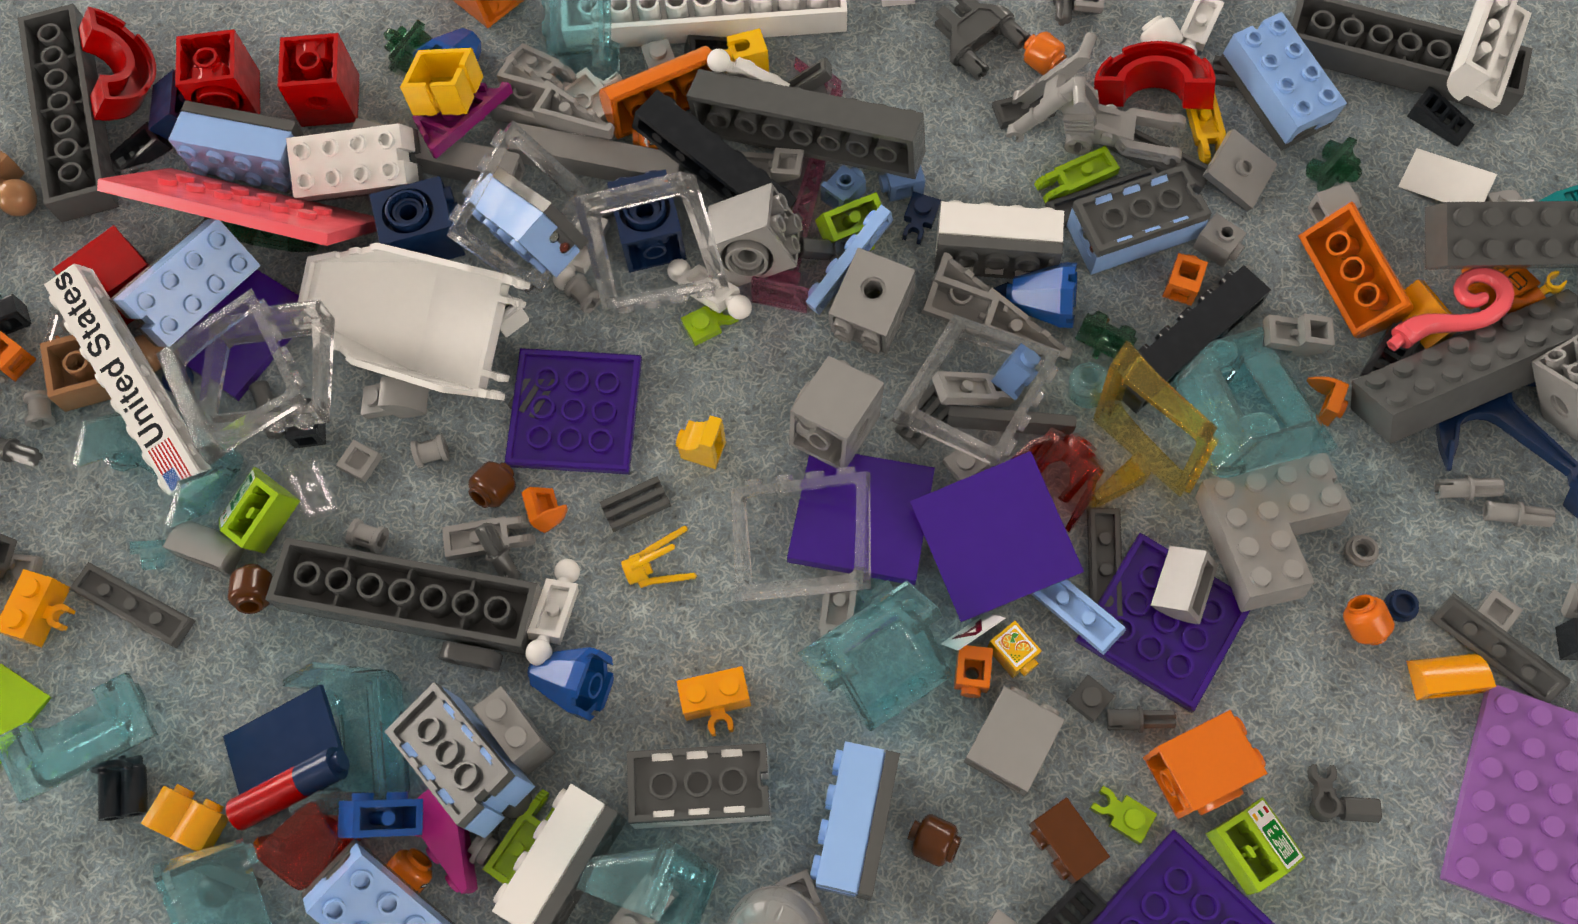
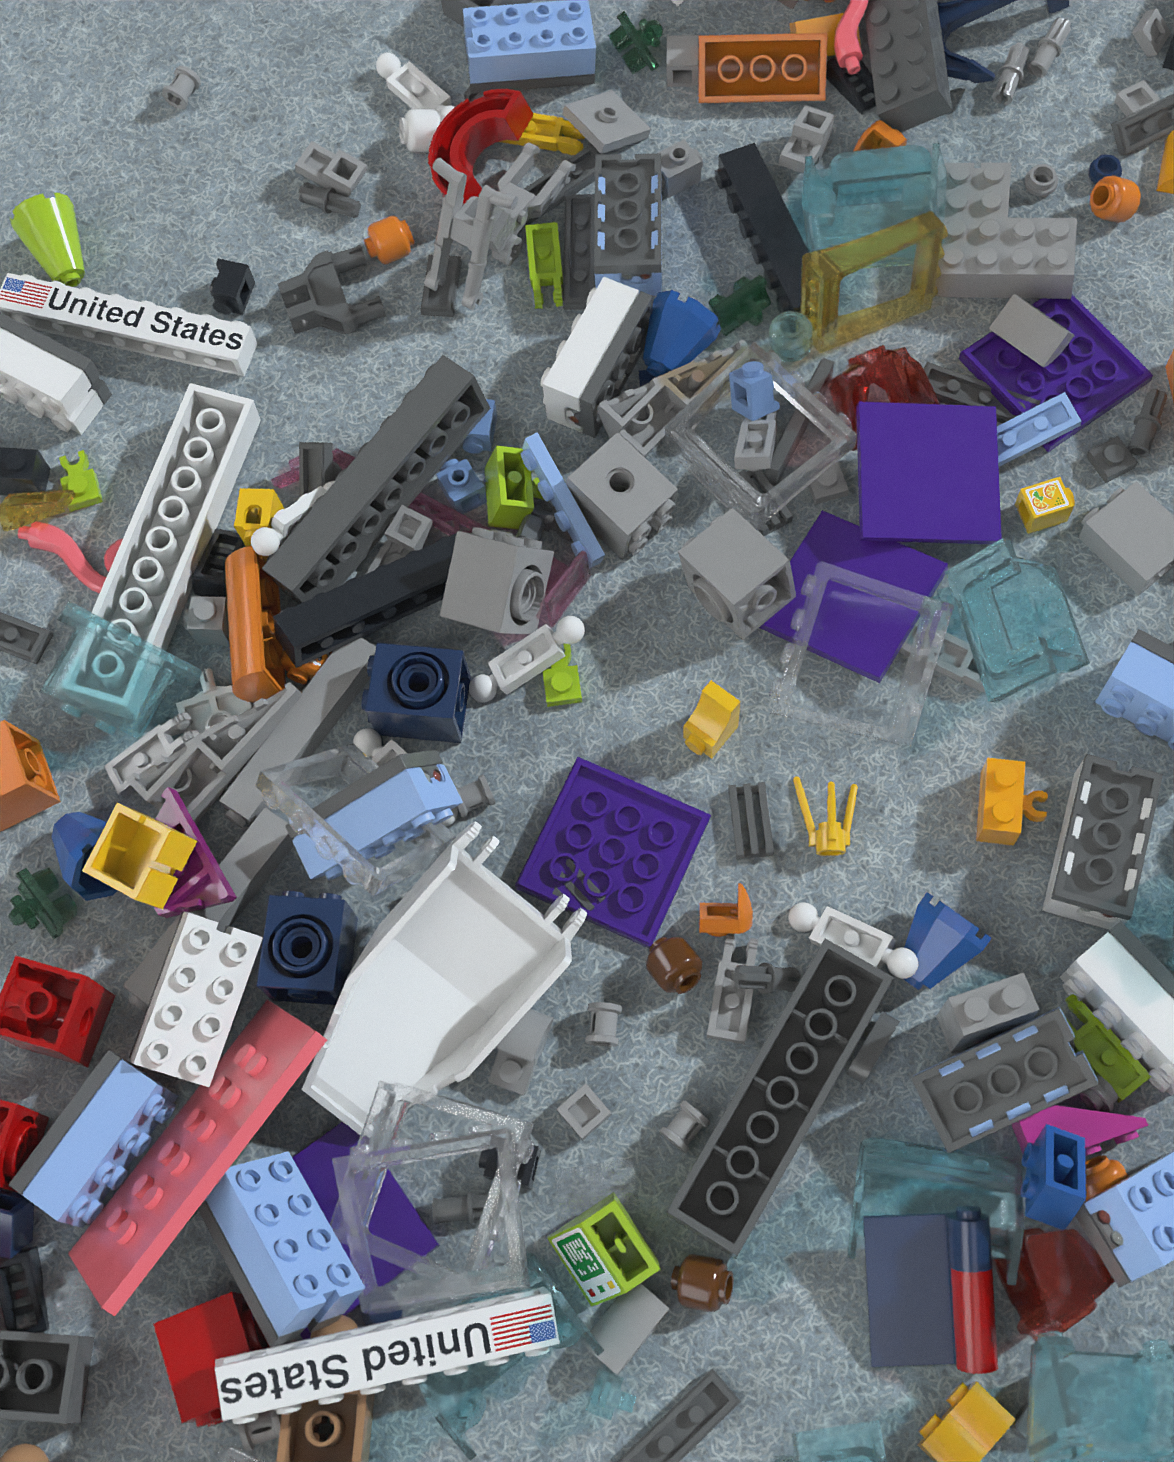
camera: 65 degrees left, 0 degrees up
clear windscreen [572,172,729,315] -> none
dark blue plate [902,191,941,245] -> none
white sticker [941,613,1006,651] -> none
orange brick [954,645,993,698] -> none
clear yellow slope [1089,452,1152,508] -> none
orange brick [1162,253,1208,306] -> none

